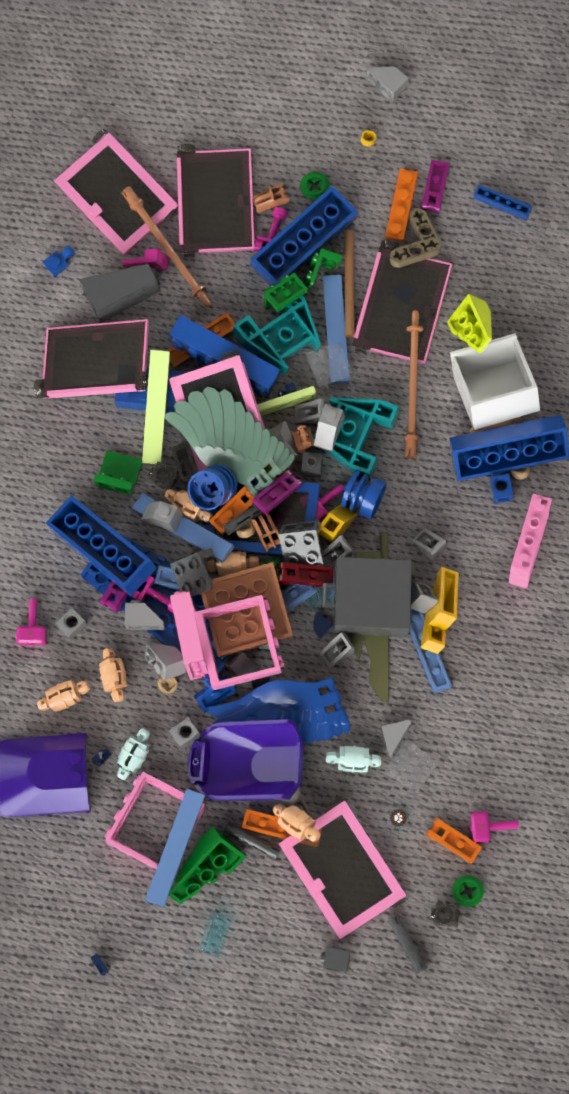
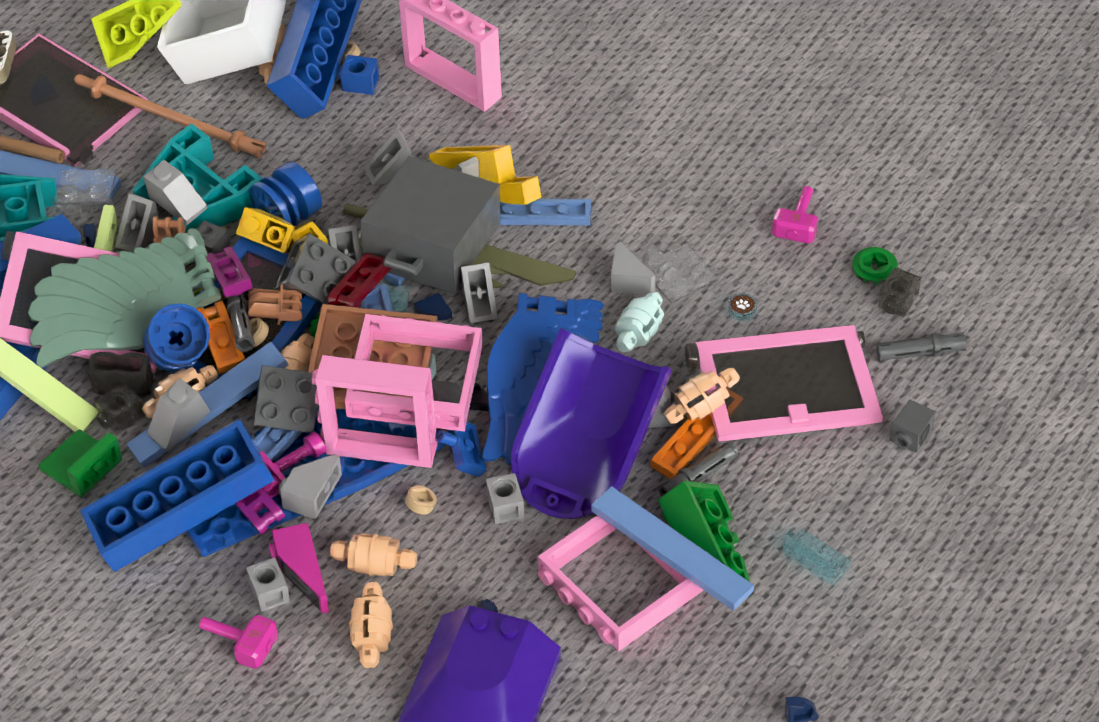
camera: 75 degrees left, 25 degrees down
light aqua piece [117,728,150,780] -> none
light grey slope [145,642,186,681] -> none
orange plate [425,818,482,865] -> none
none -> yellow slope [236,207,295,253]
none -> dark pink slope [268,523,329,613]

